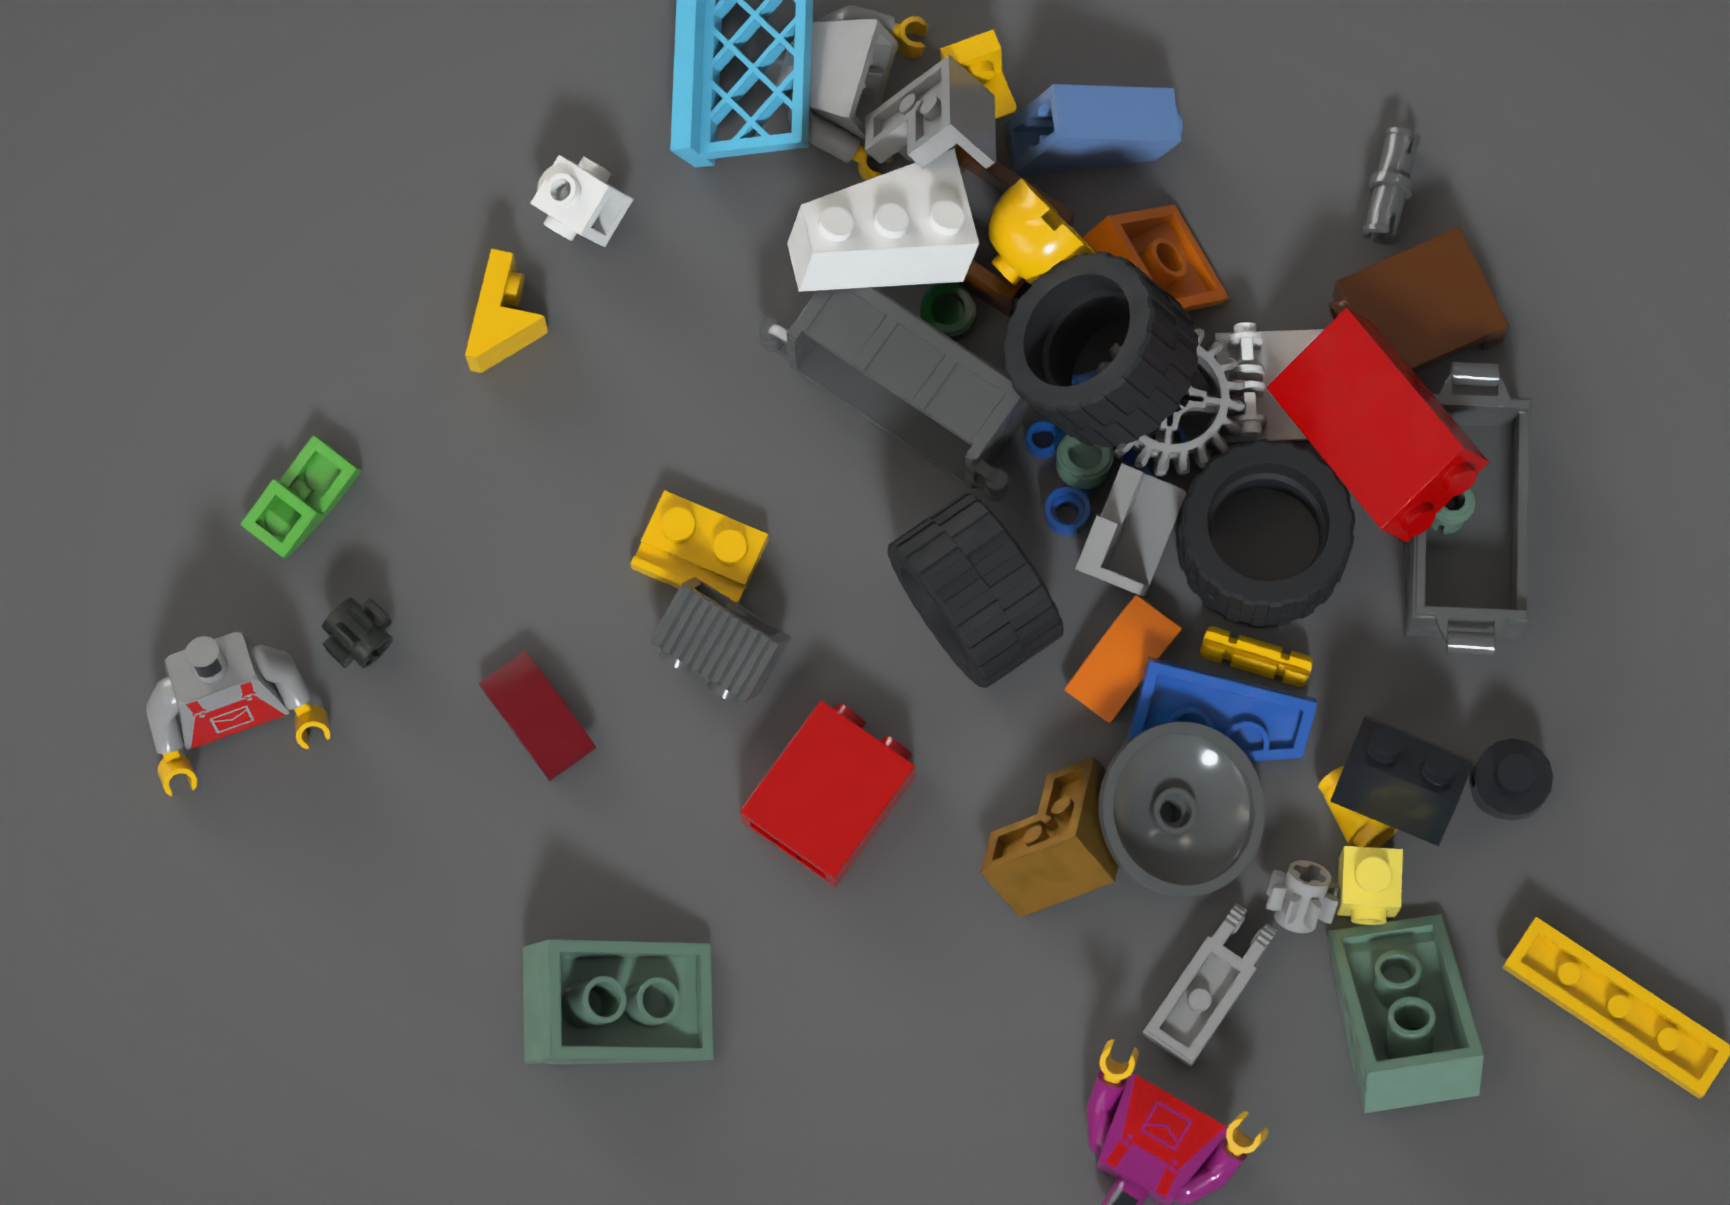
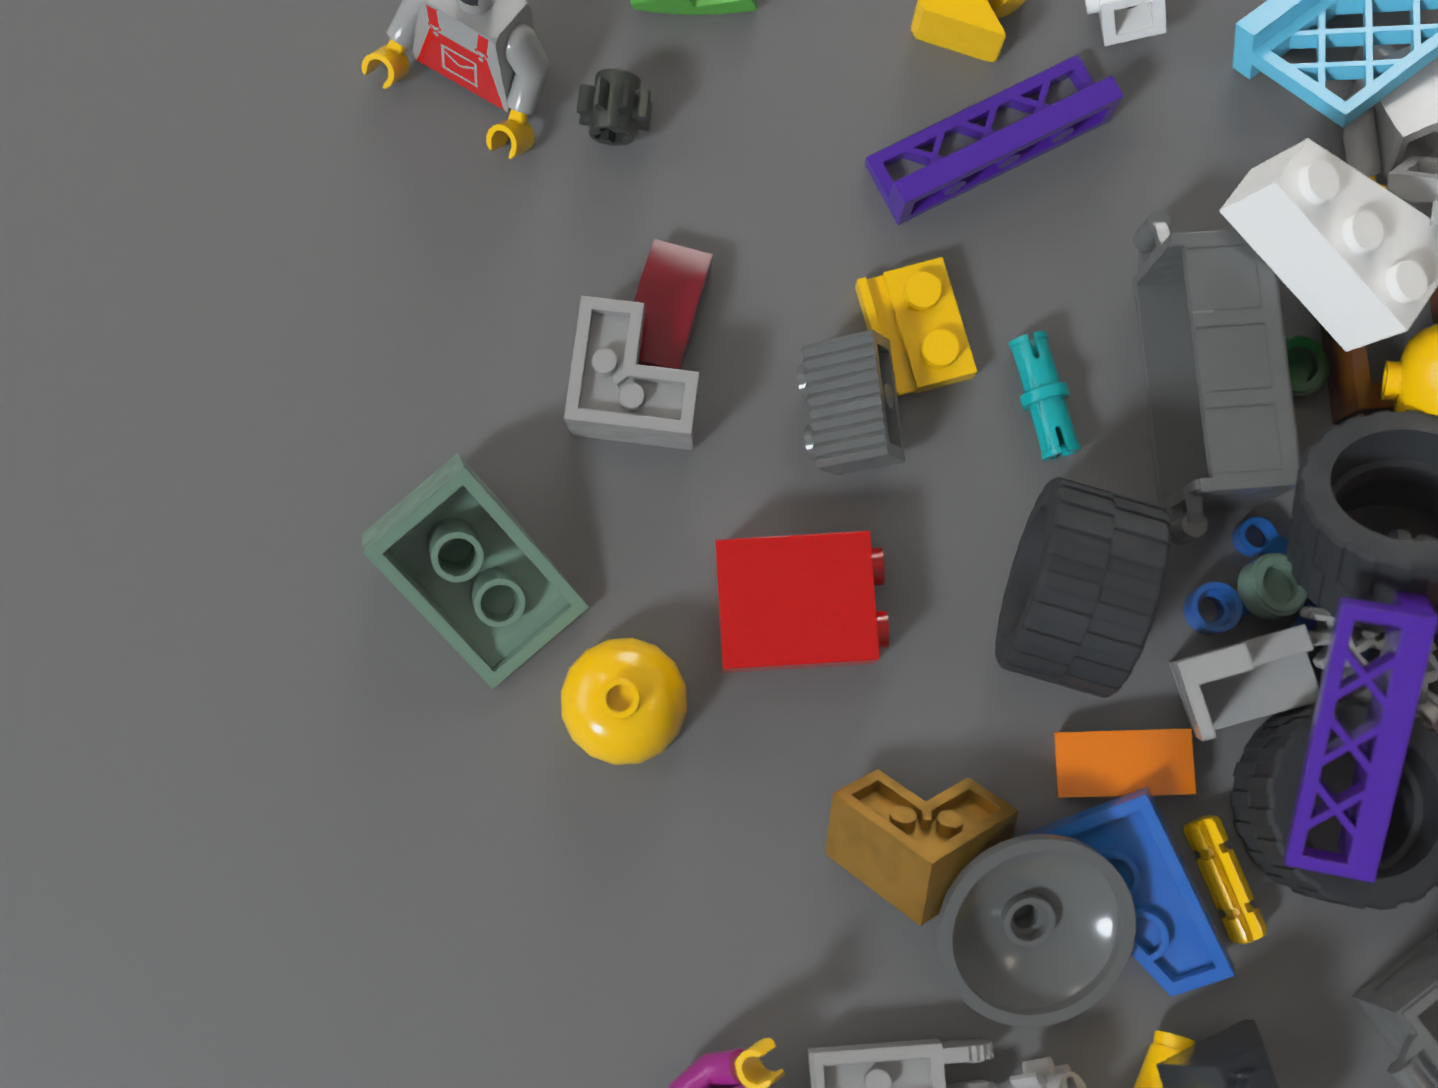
camera: 50 degrees right, 5 degrees up
none -> yellow cylinder [561,638,688,765]
none -> light grey panel [564,295,700,450]
none -> dark purple fence [865,54,1124,225]
none -> teal pin [1008,331,1082,462]
none -> dark purple fence [1283,590,1438,883]

